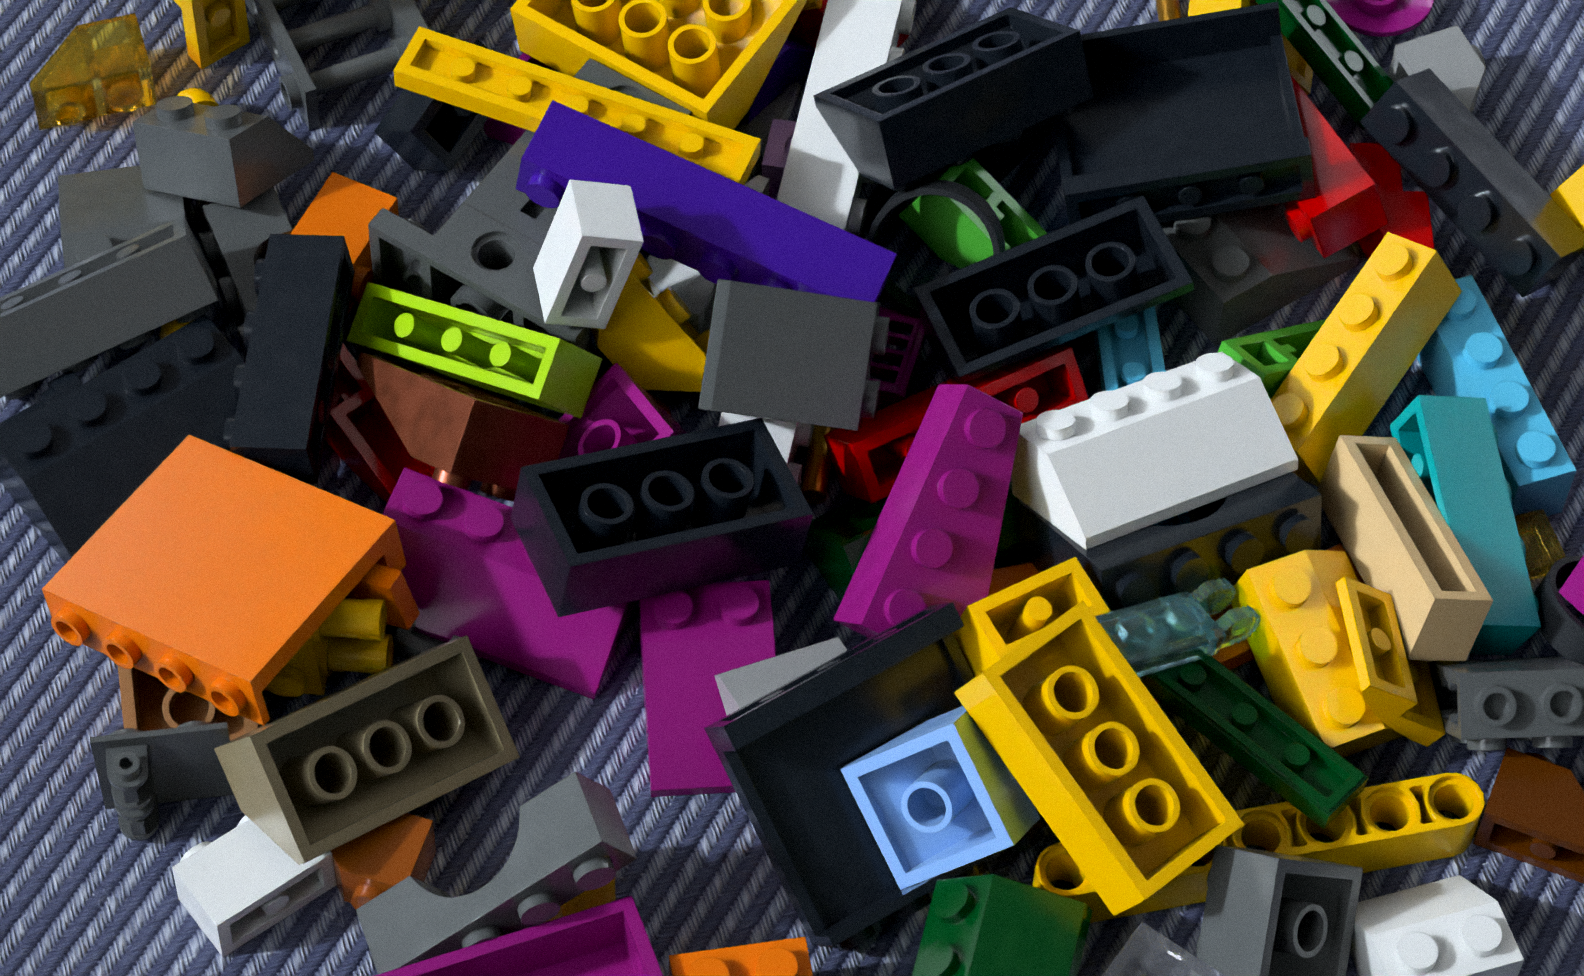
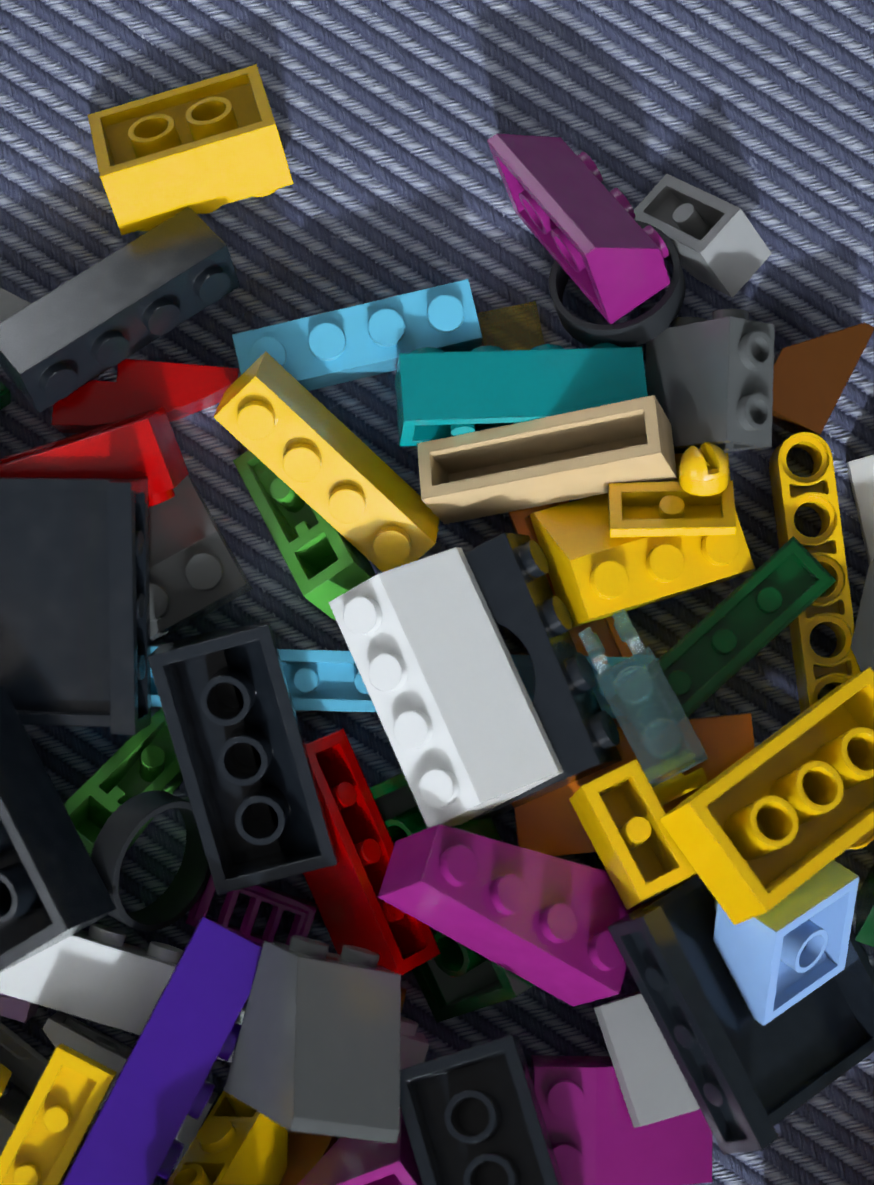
camera: 80 degrees left, 30 degrees up
none -> yellow hinge [679,442,729,496]

